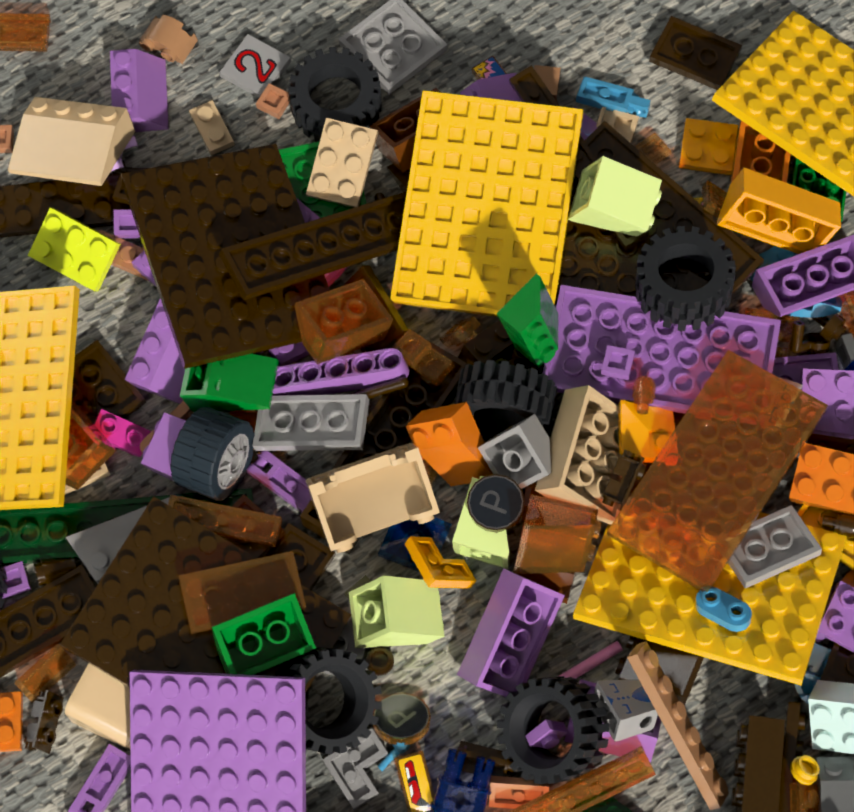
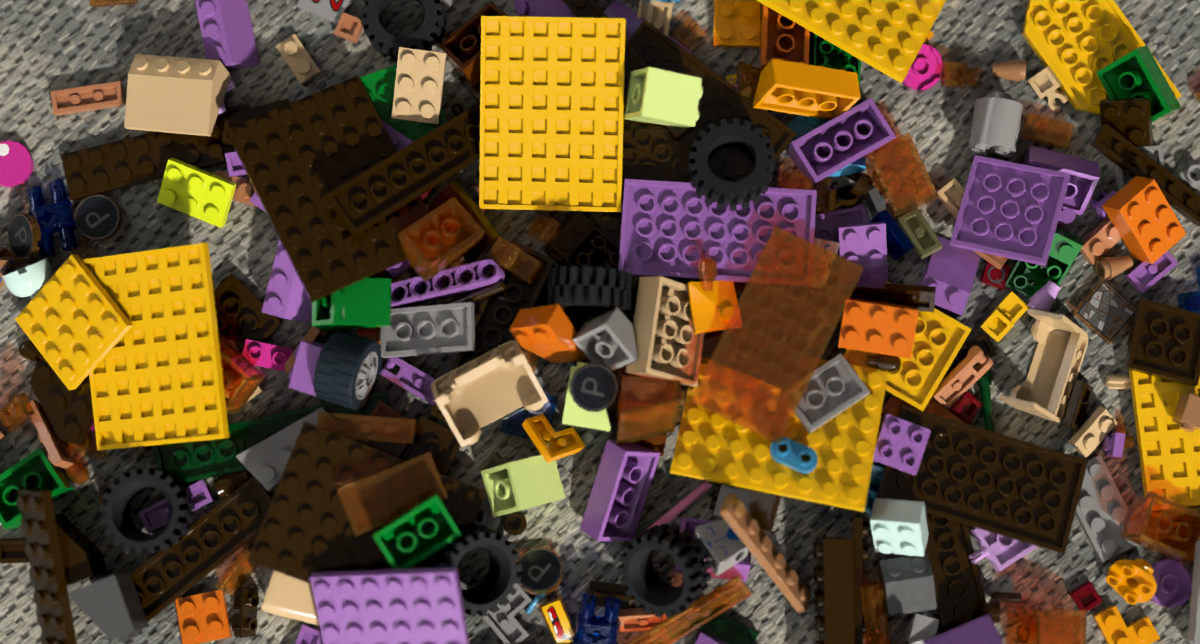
camera: 10 degrees left, 15 degrees up
green slope [497,273,558,368] -> none
medium lavender plate [525,719,568,749] -> none
medium lavender plate [601,345,635,380] -> none
dark brown hinge [602,450,646,511] -> none
yellow plate [790,755,820,785] -> none

